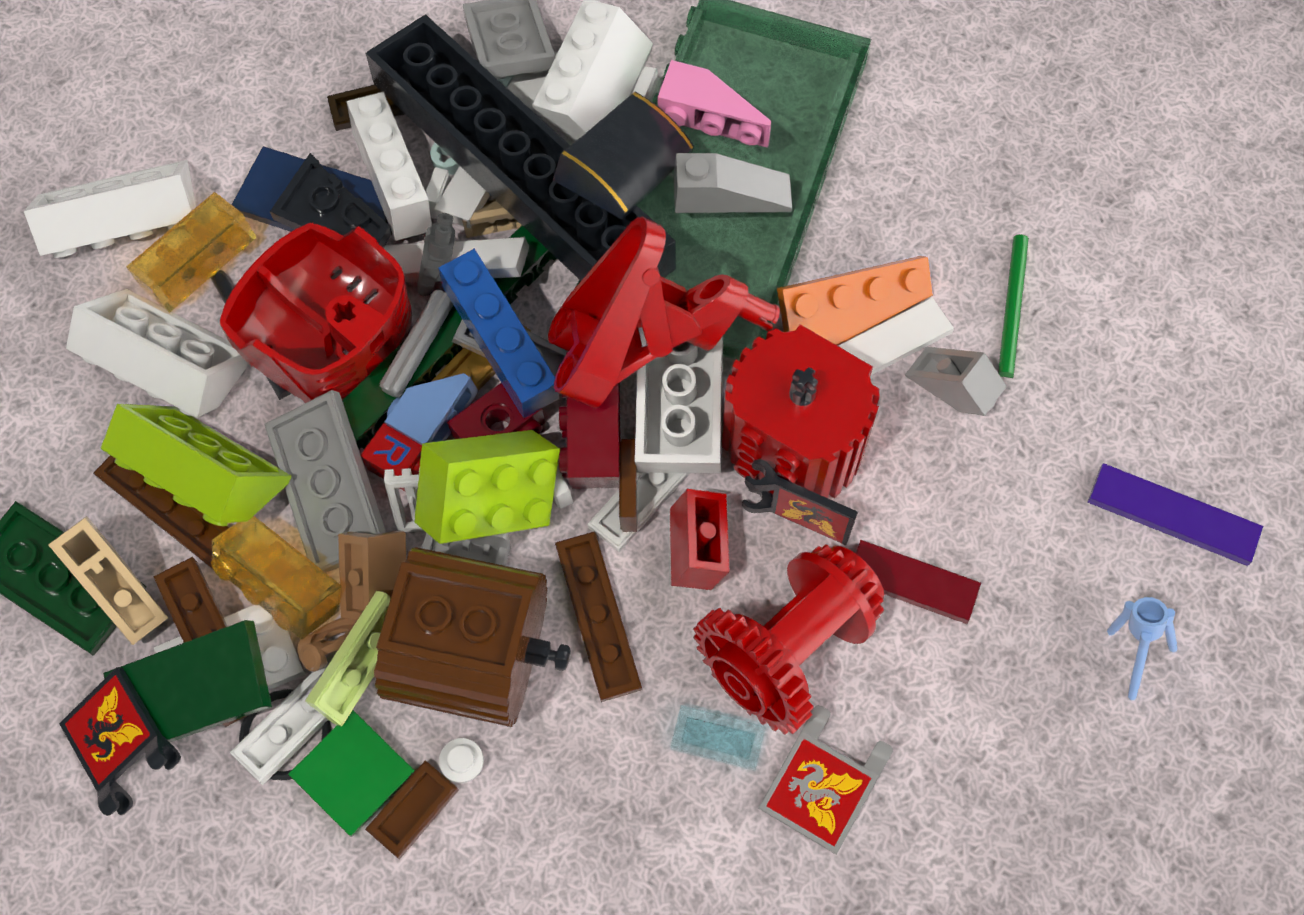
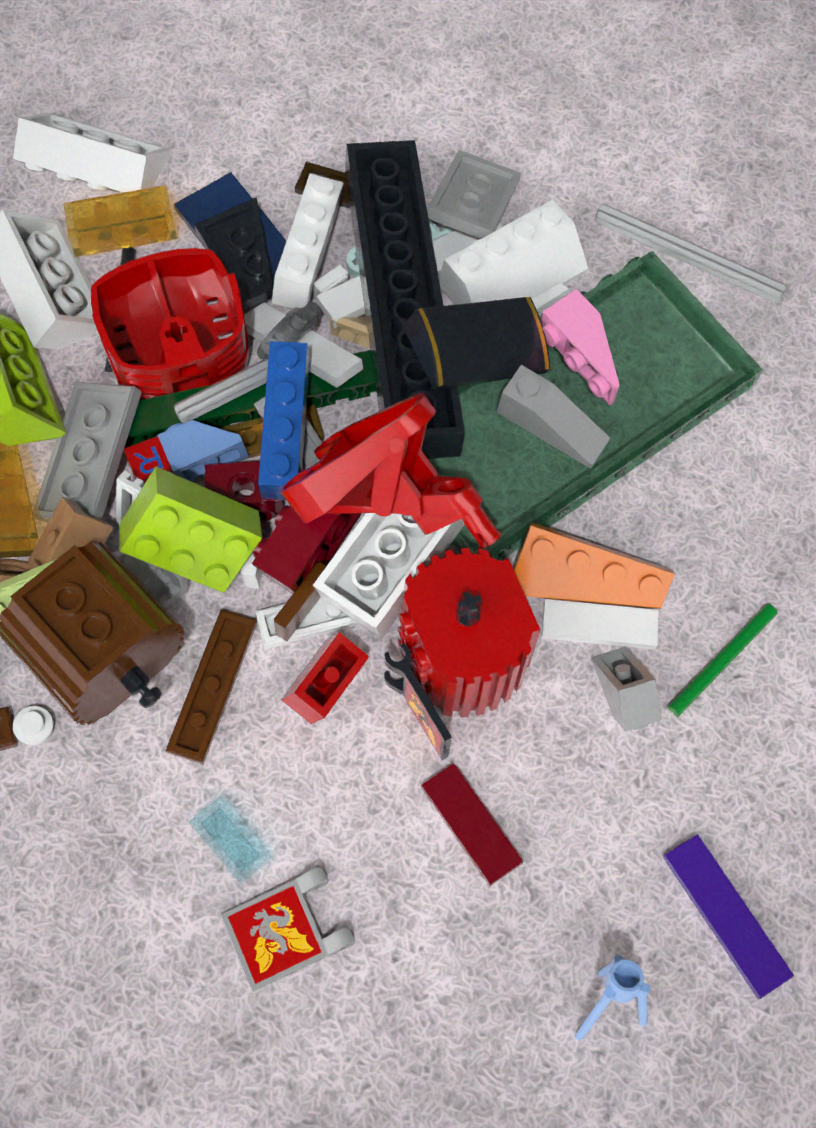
camera: 30 degrees right, 0 degrees up
red piece [693,544,885,735] -> none

